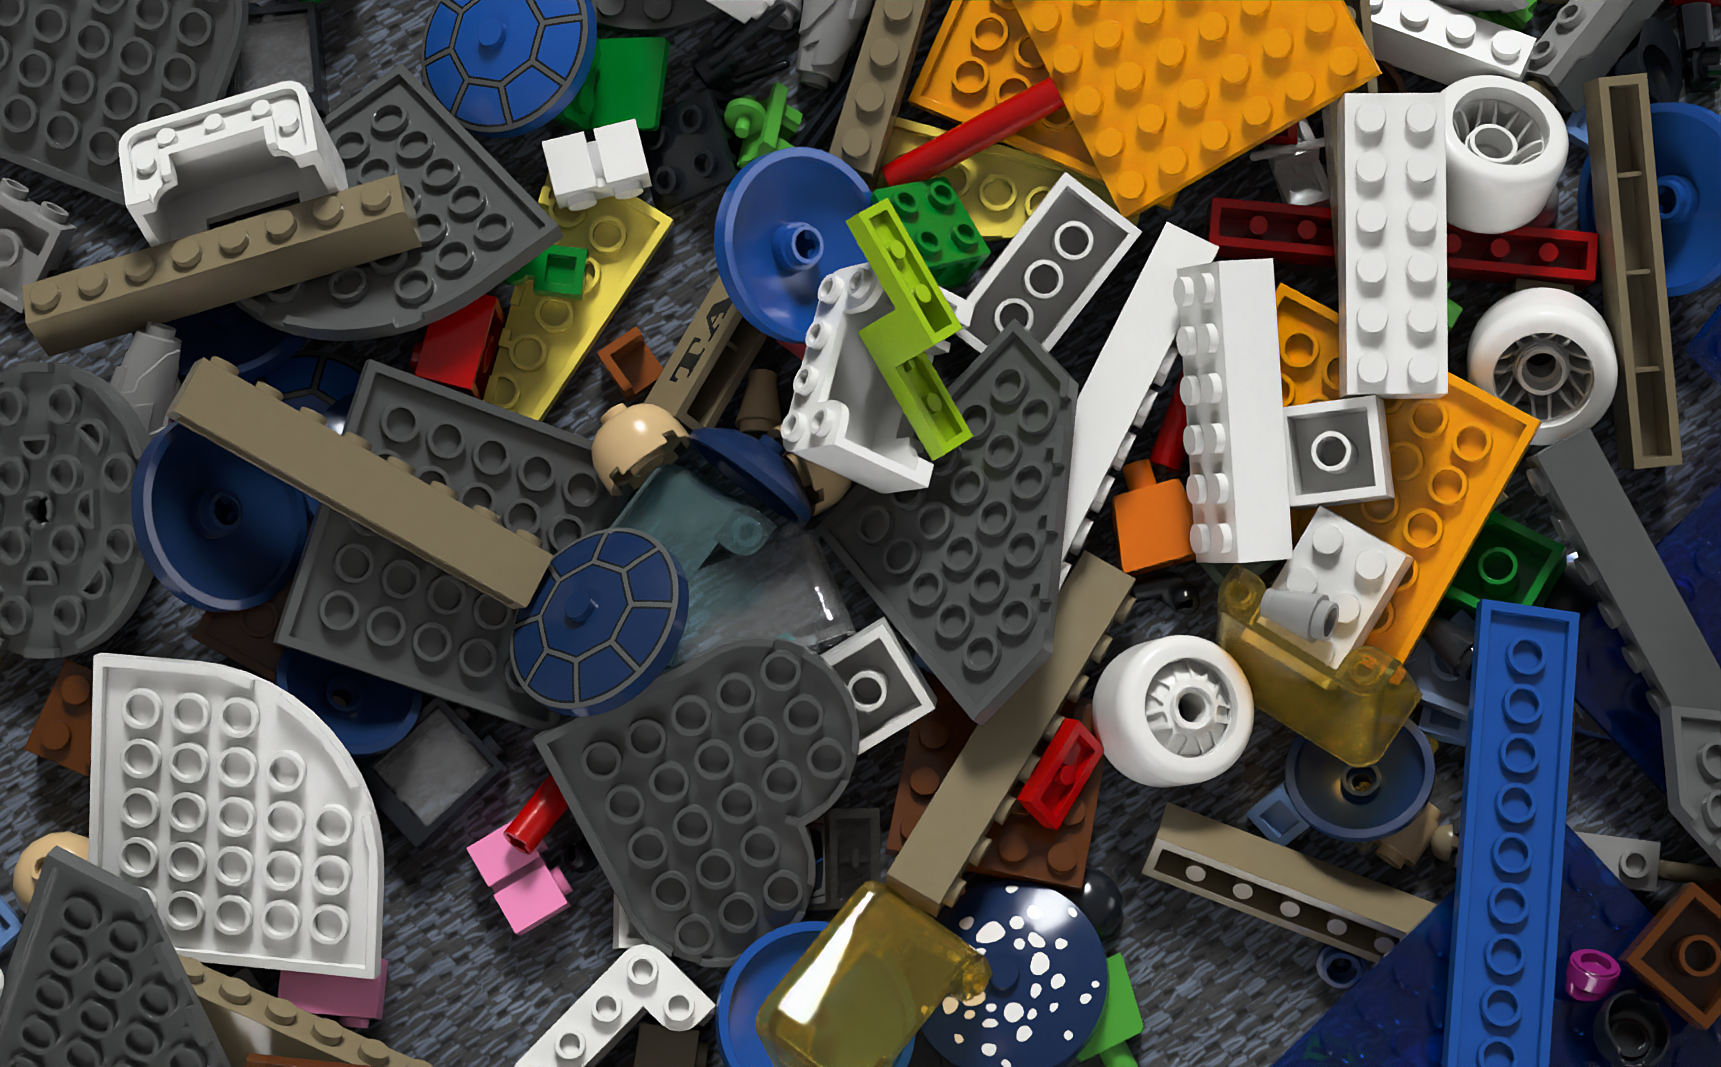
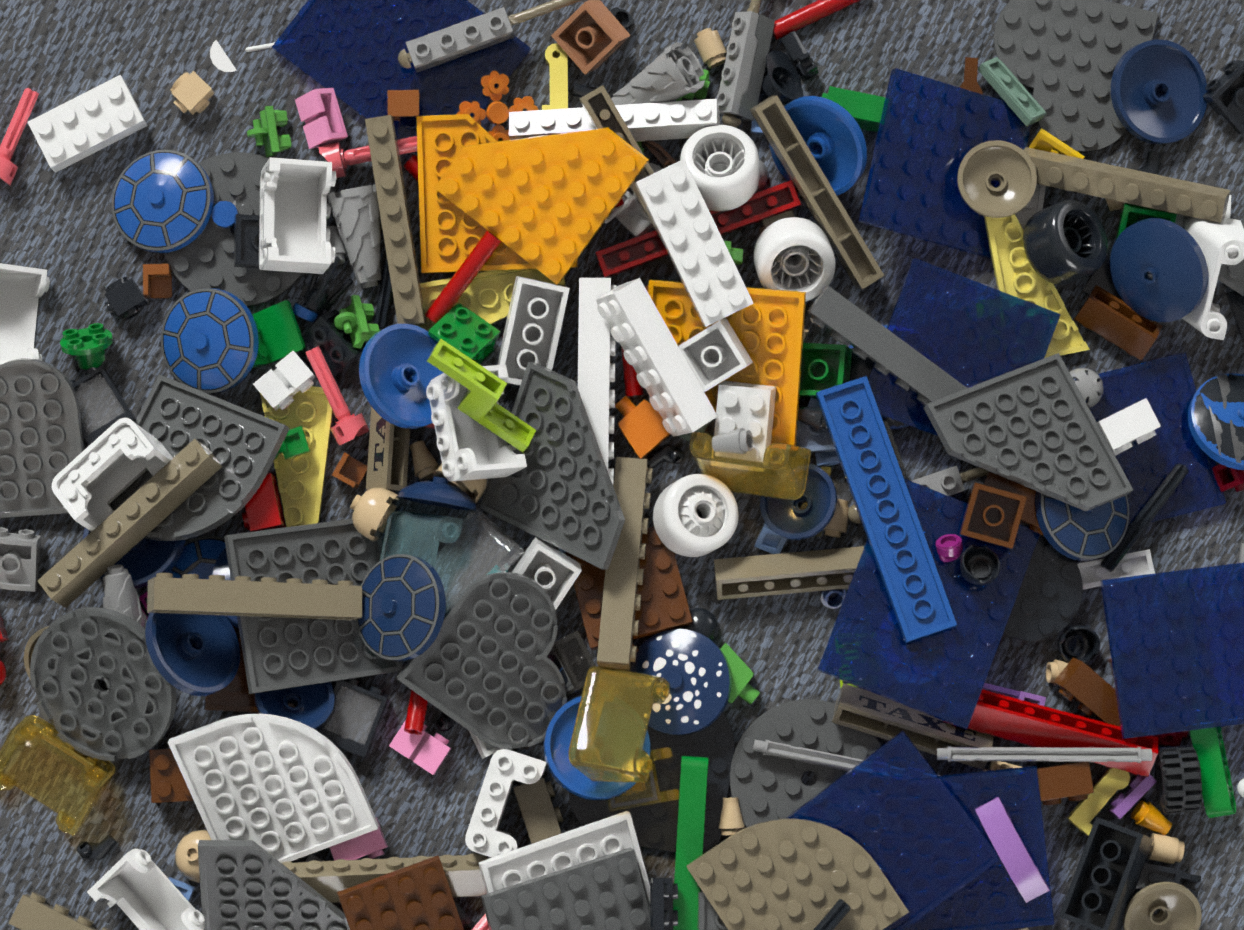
camera: 25 degrees left, 5 degrees up
red plate [1017,718,1104,830] -> none
none -> blue tile [292,303,319,323]
none -> coral piece [305,346,369,445]

